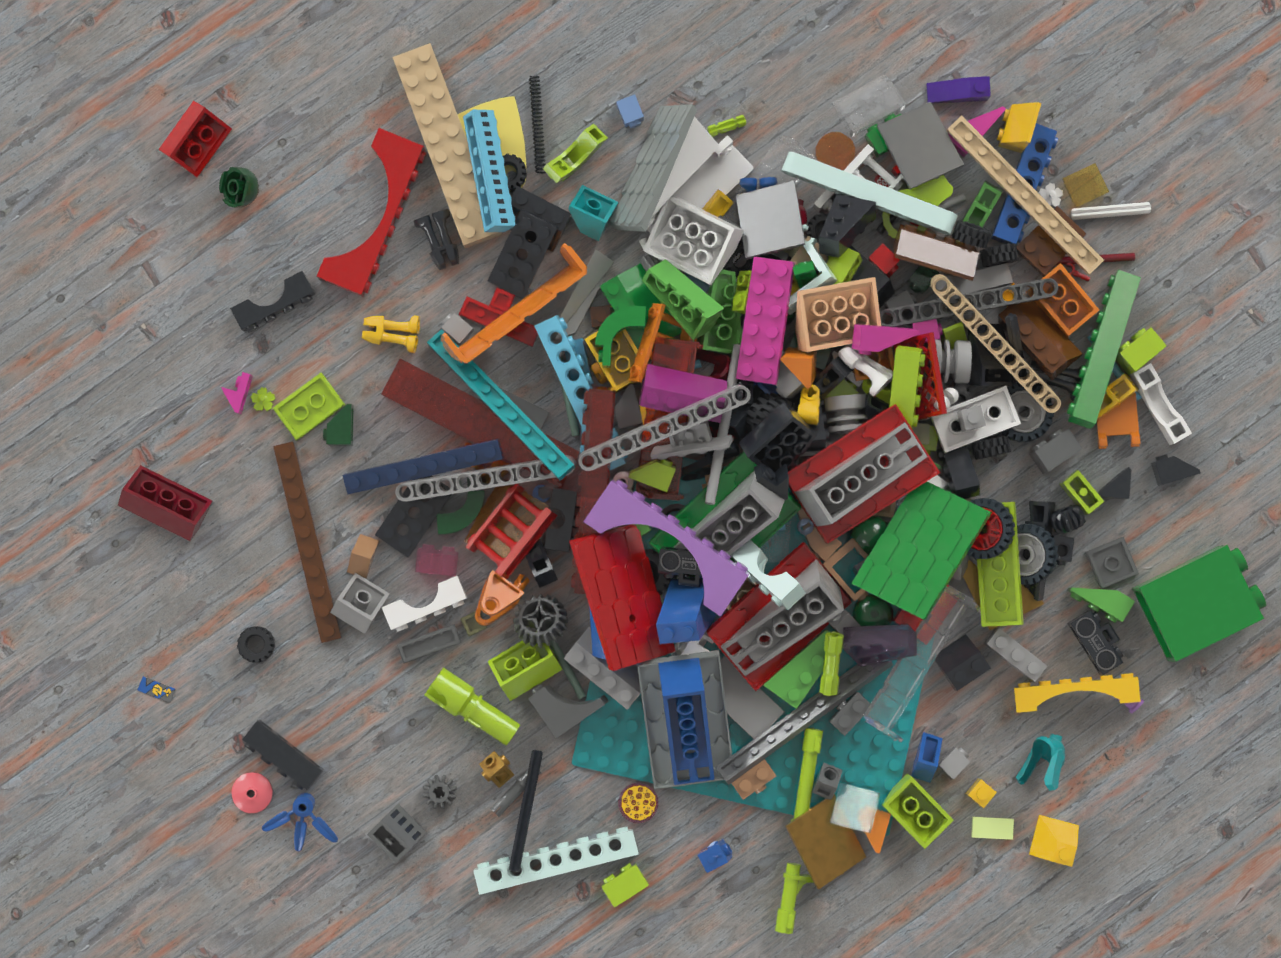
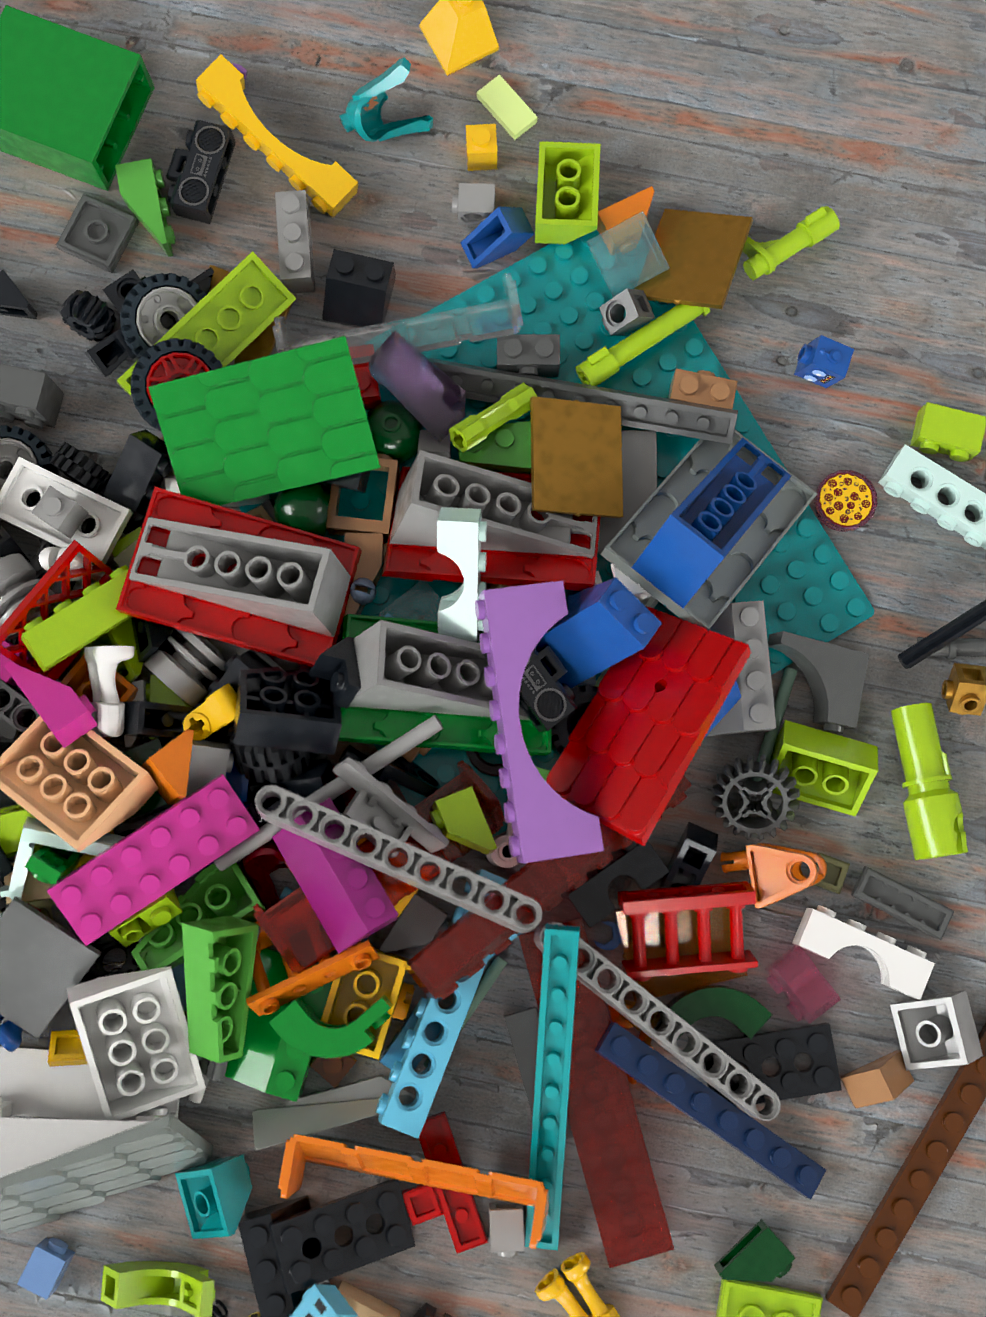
camera: 130 degrees left, 5 degrees down
lime brick [1059,470,1104,515] -> none
none -> pearl gold piece [530,396,623,519]

